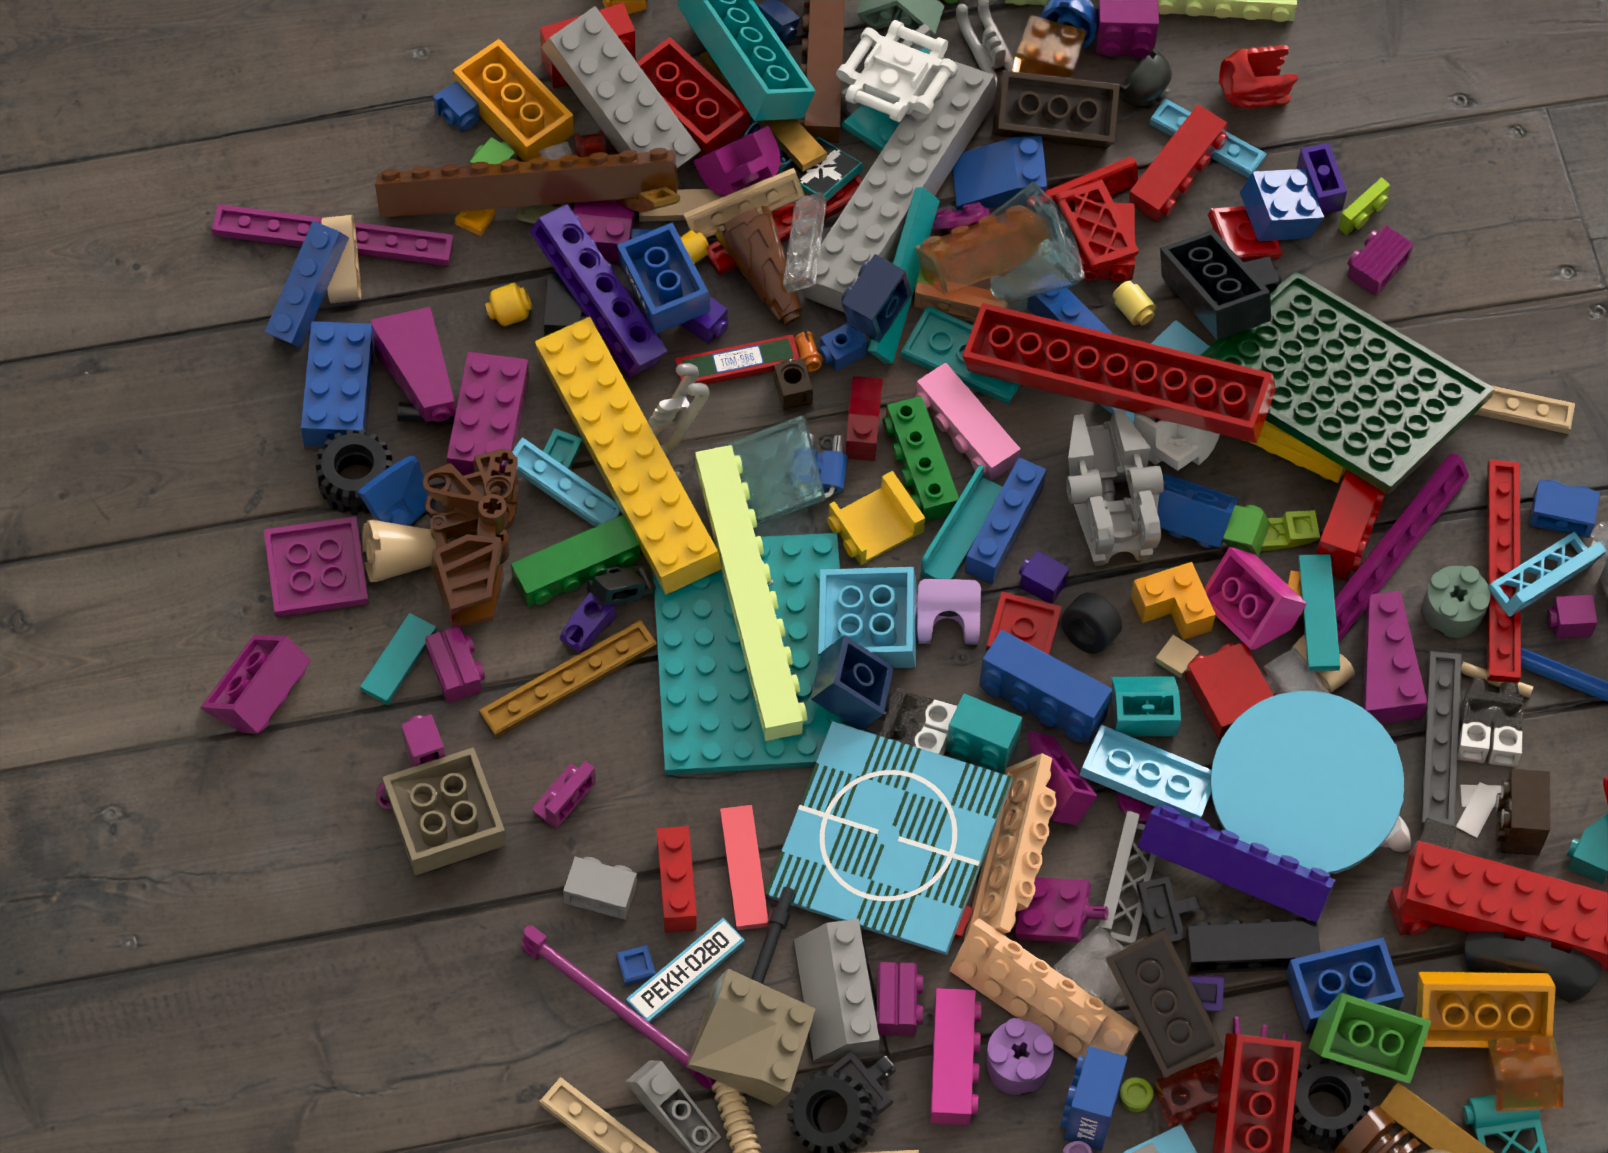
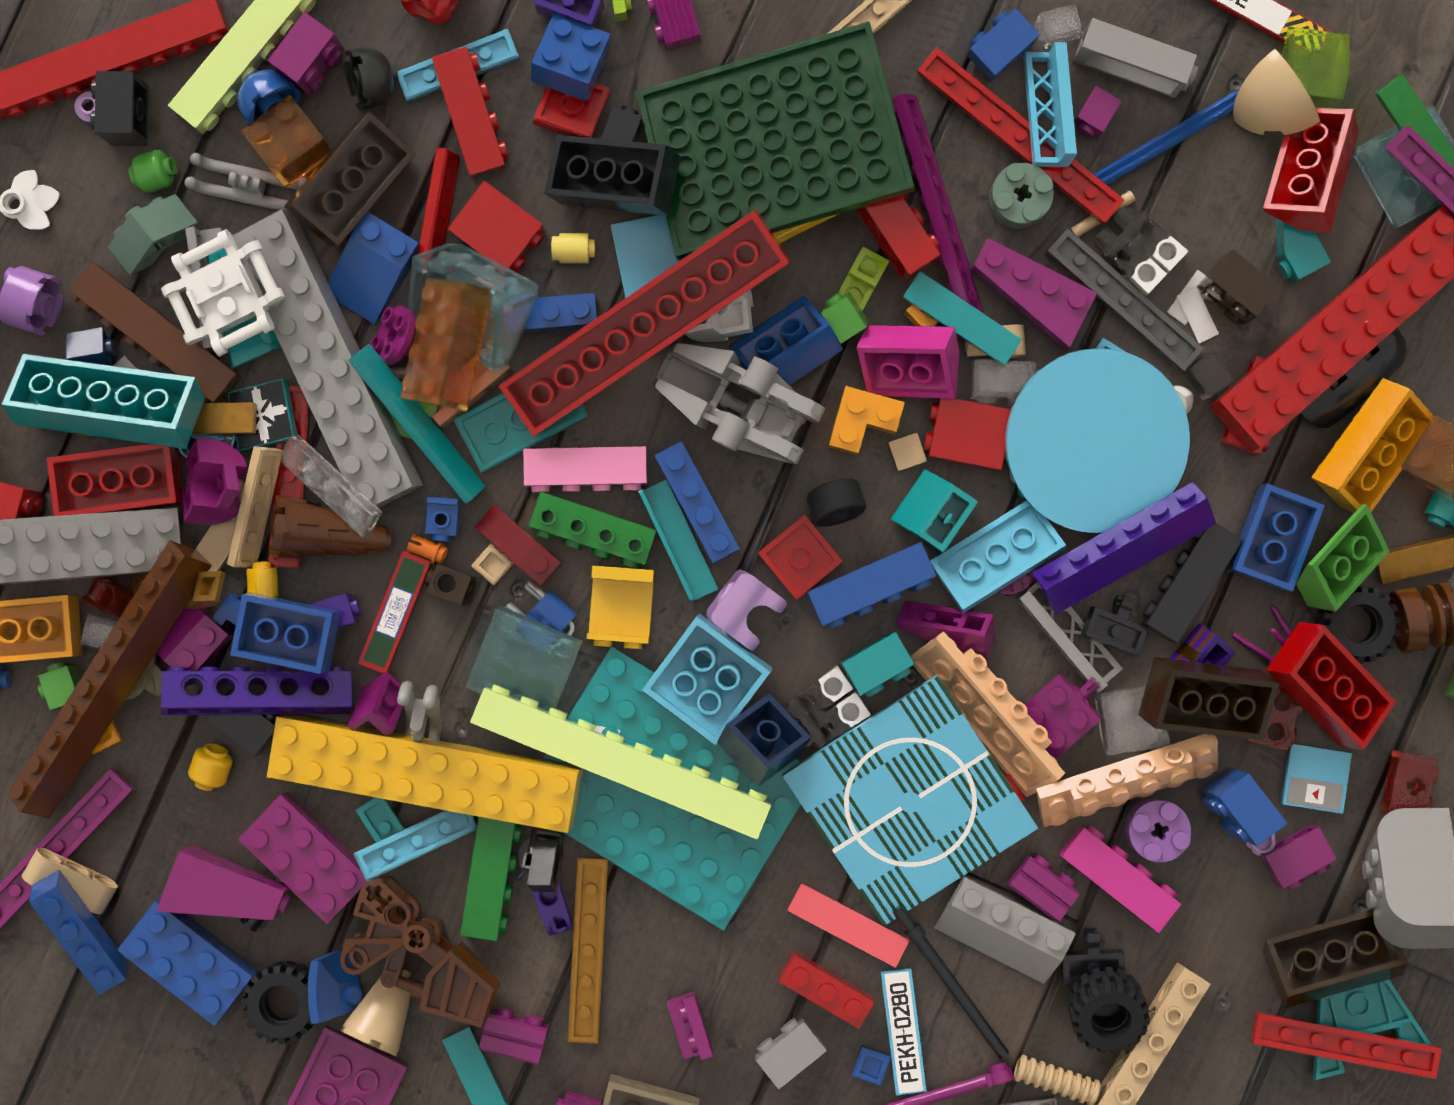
camera: 50 degrees left, 25 degrees up
dark tan slope [686,969,816,1107] -> none
dark blue brick [841,254,912,343] -> none
dark purple brick [1018,550,1070,604] -> none
red window [1054,180,1139,270] -> none
lime tile [1119,1077,1153,1112] -> none
none -> magenta panel [348,672,403,736]
none -> tan tile [471,543,514,586]

